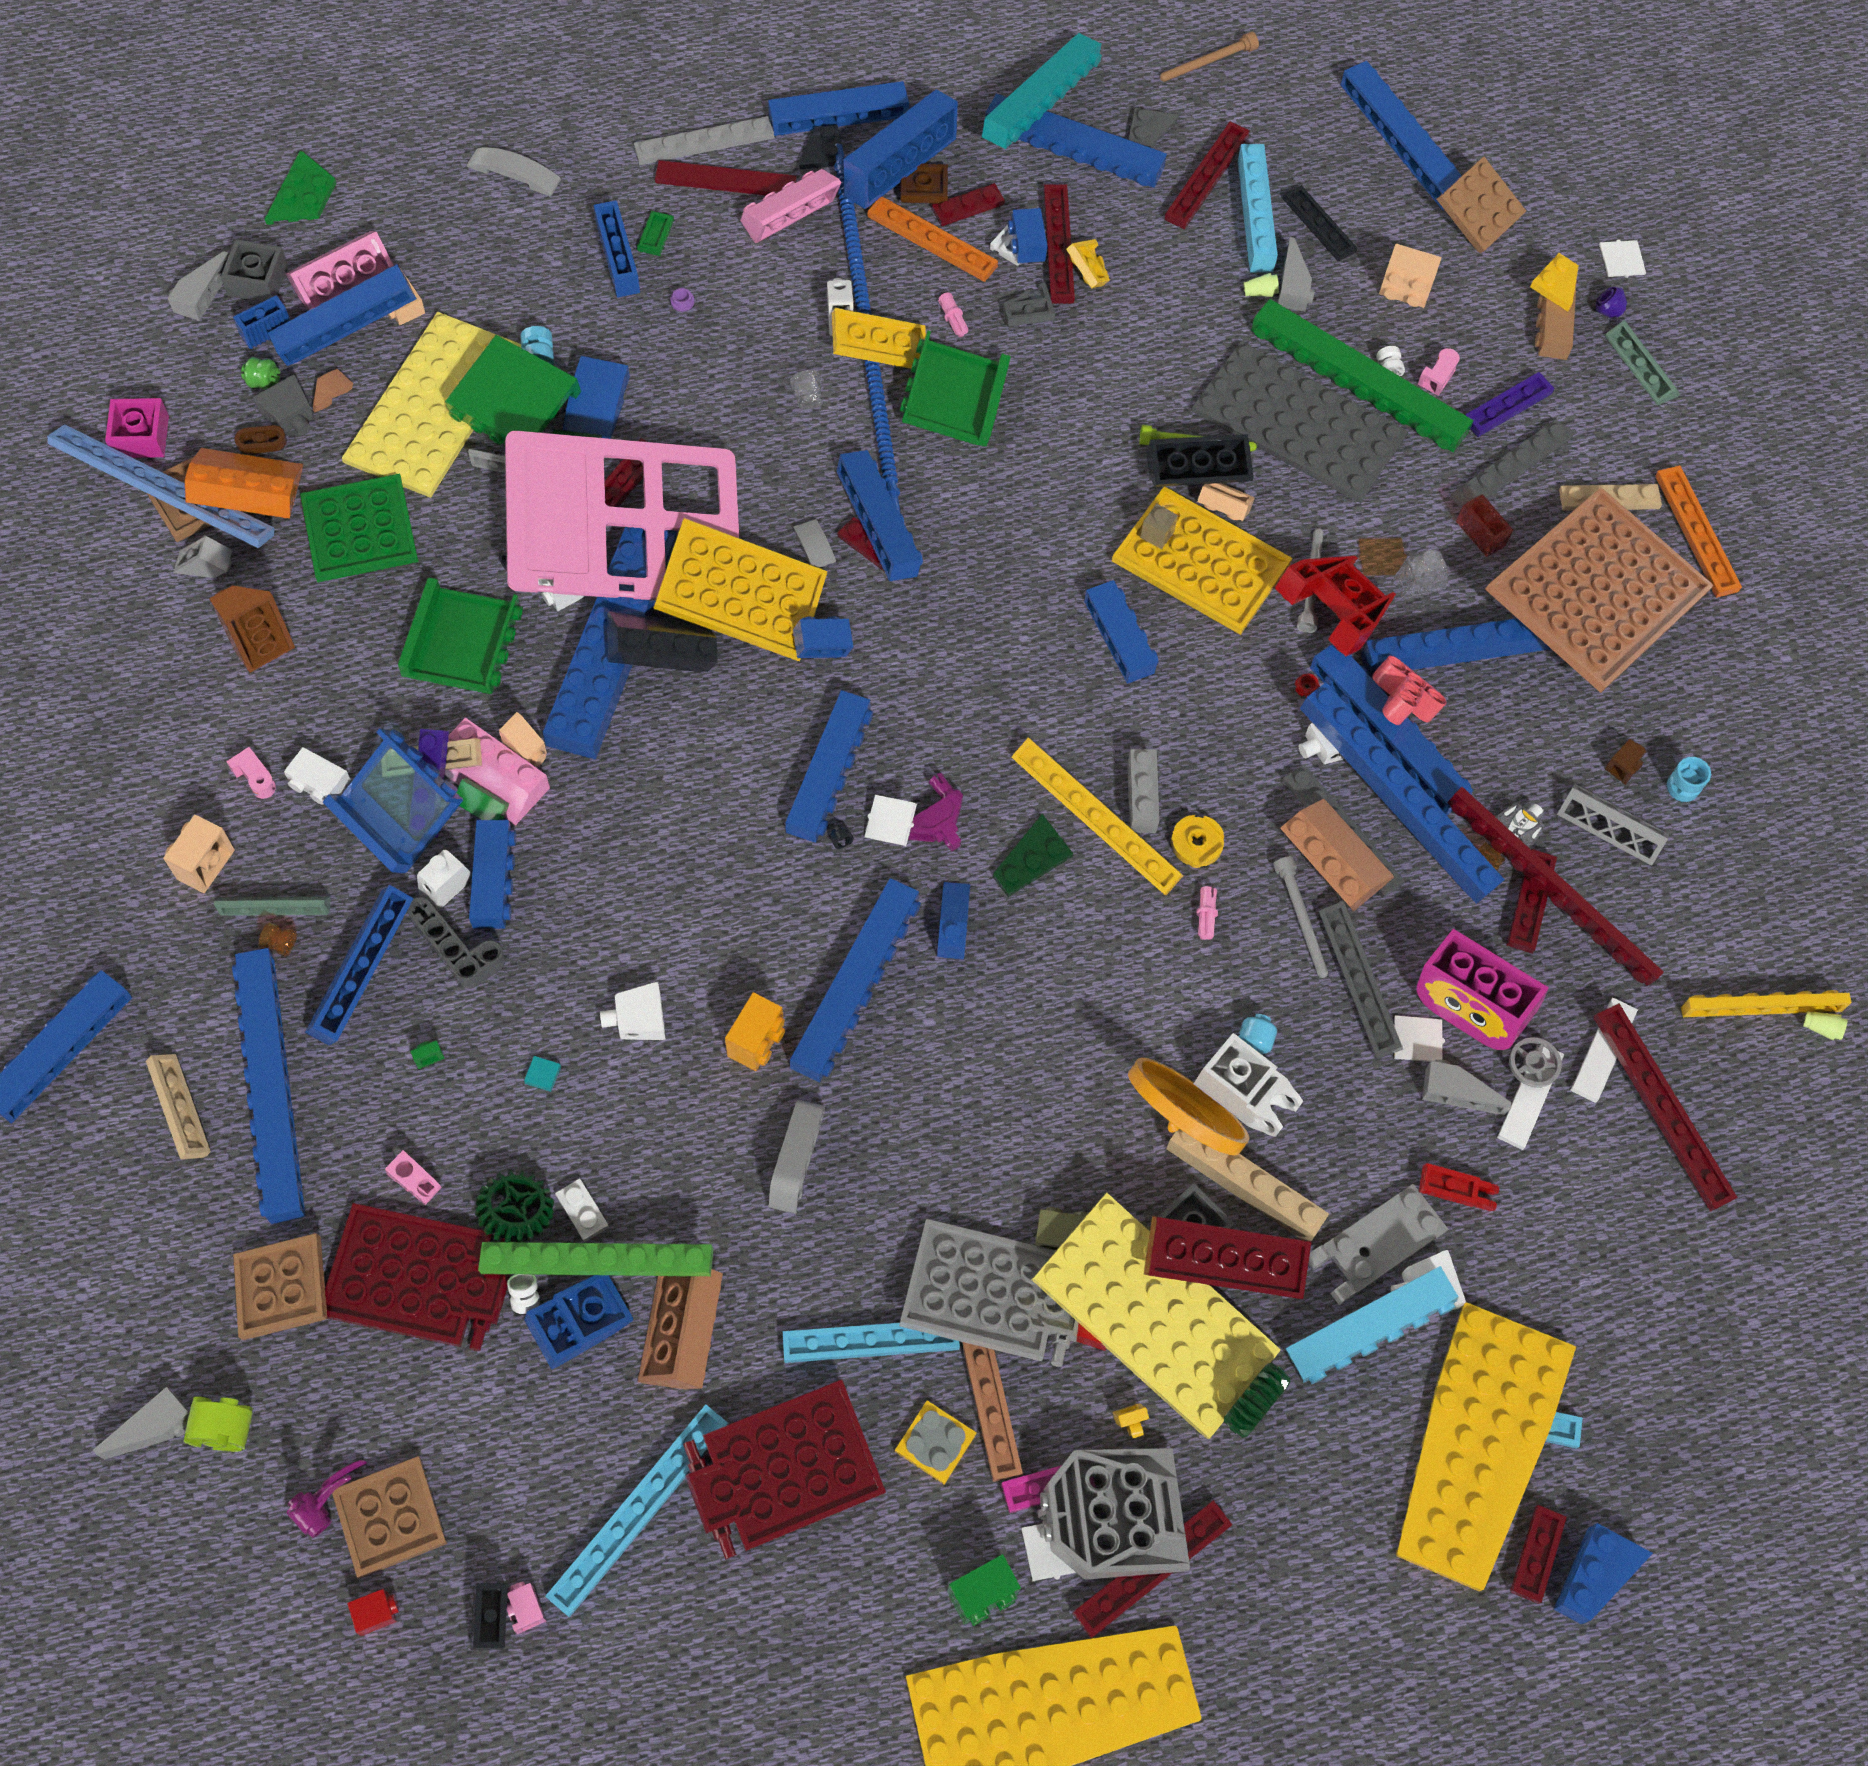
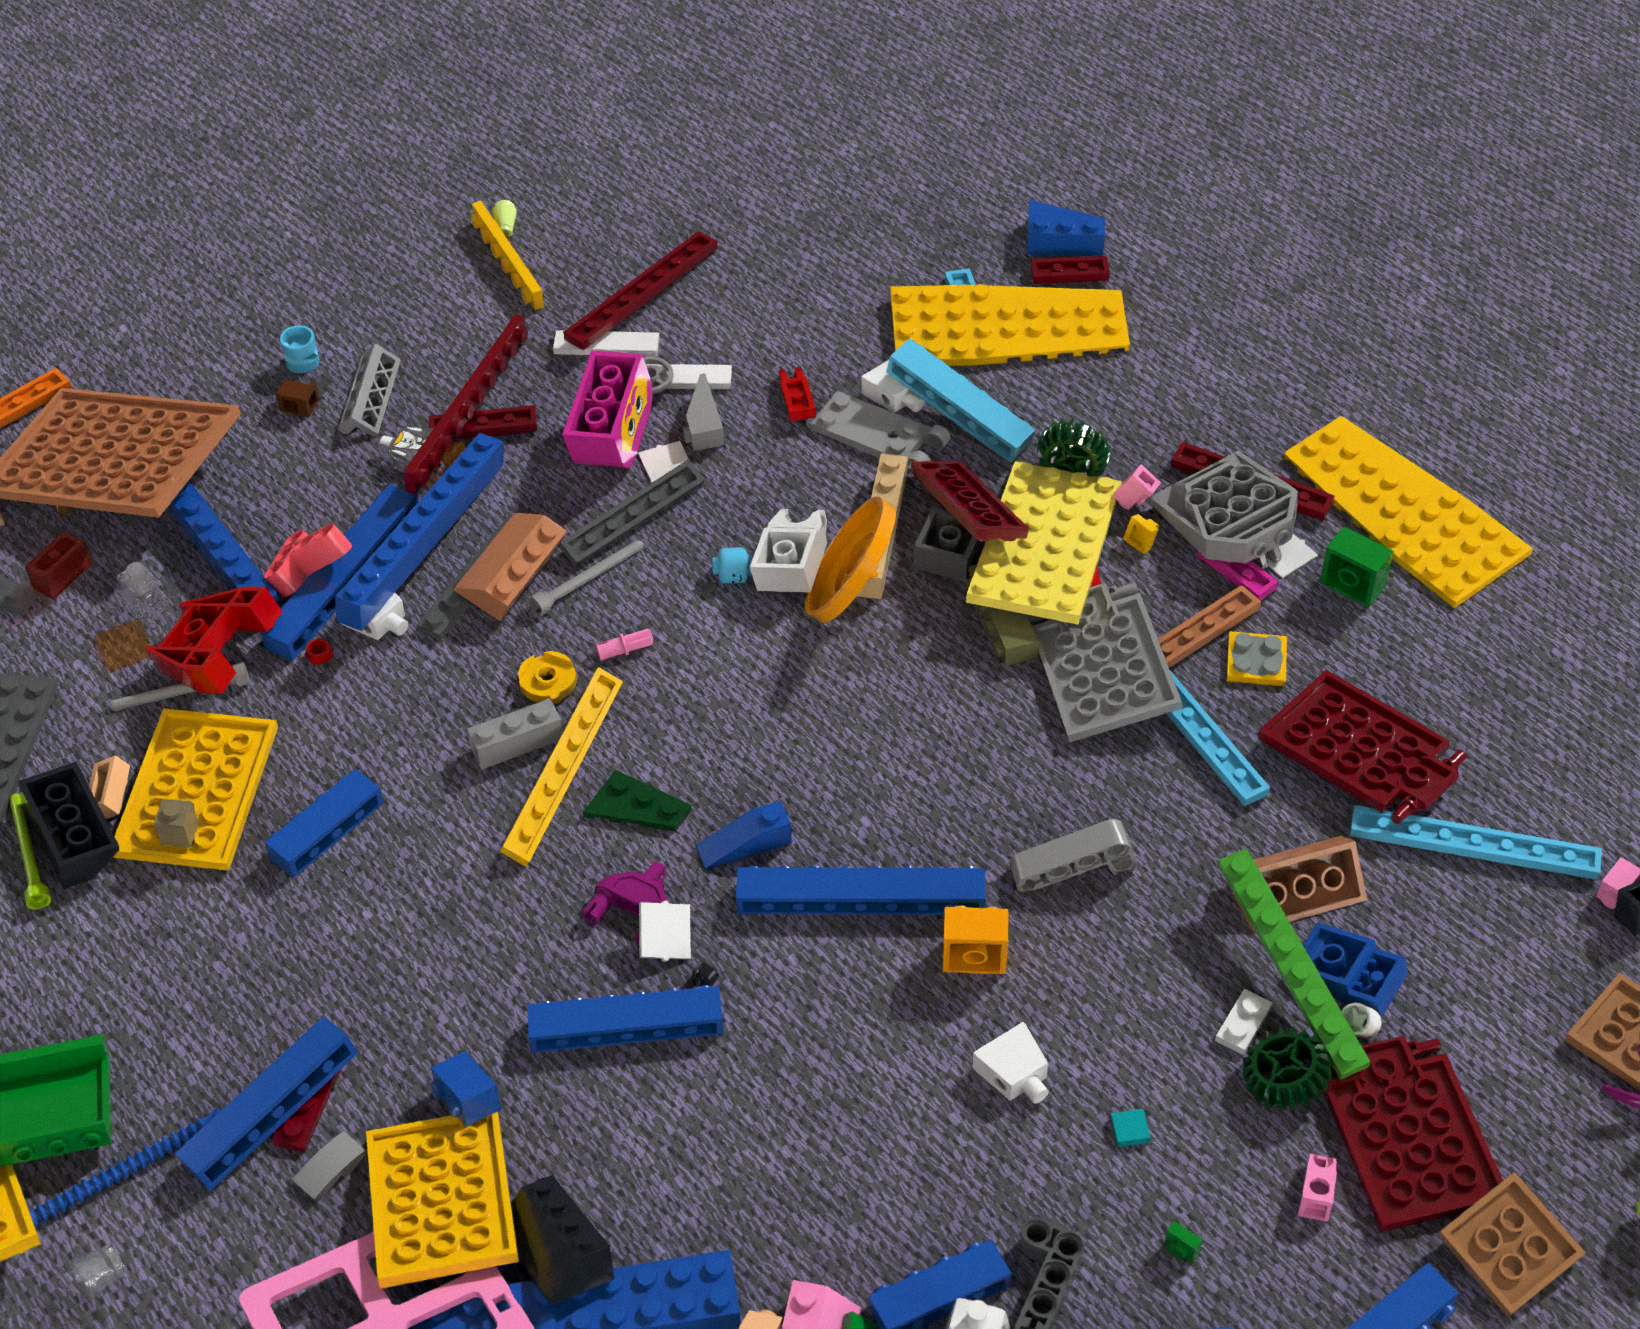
camera: 110 degrees left, 15 degrees down
none -> bright pink brick [1112,464,1161,510]

